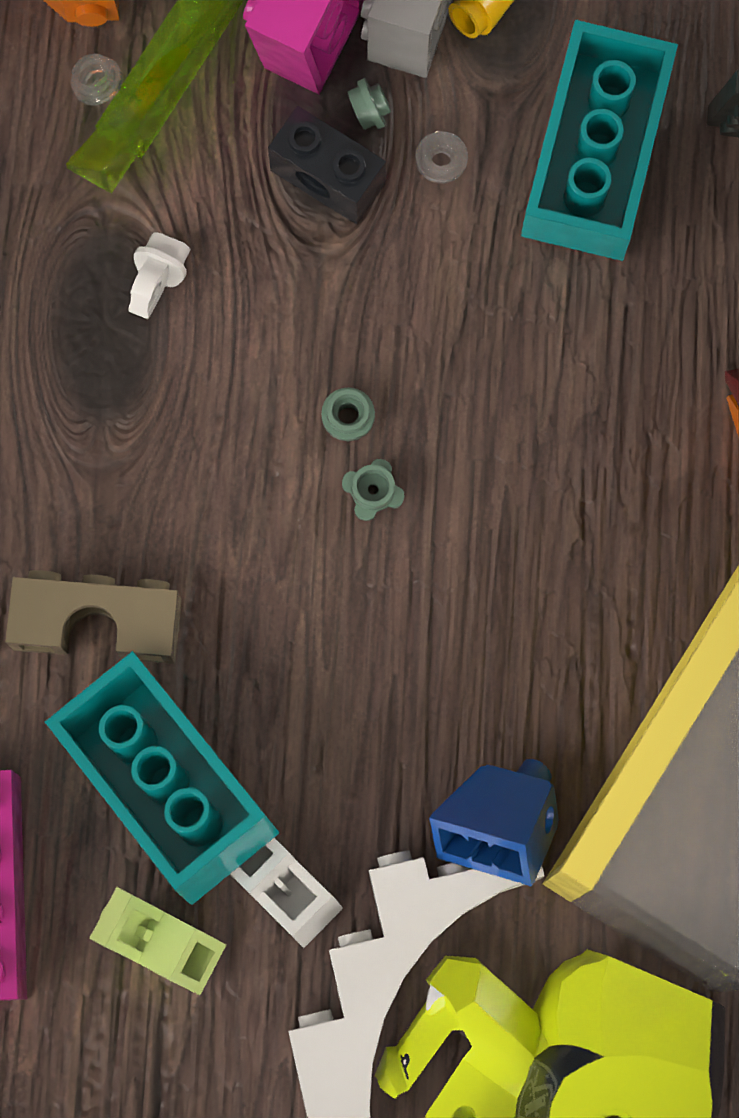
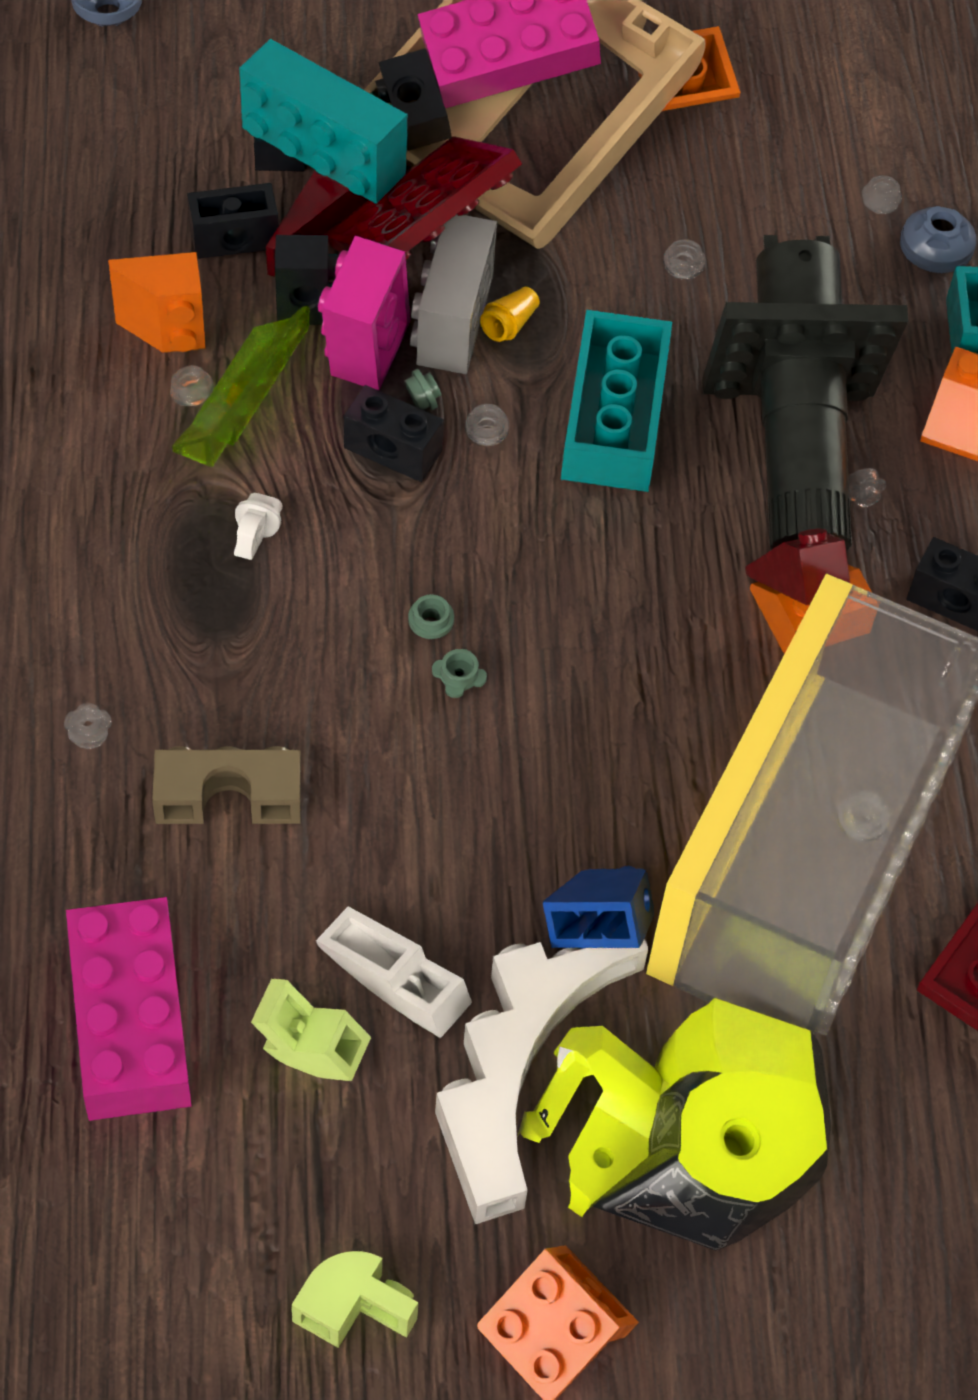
camera: 10 degrees left, 20 degrees down
teal brick [45,651,280,905] -> none

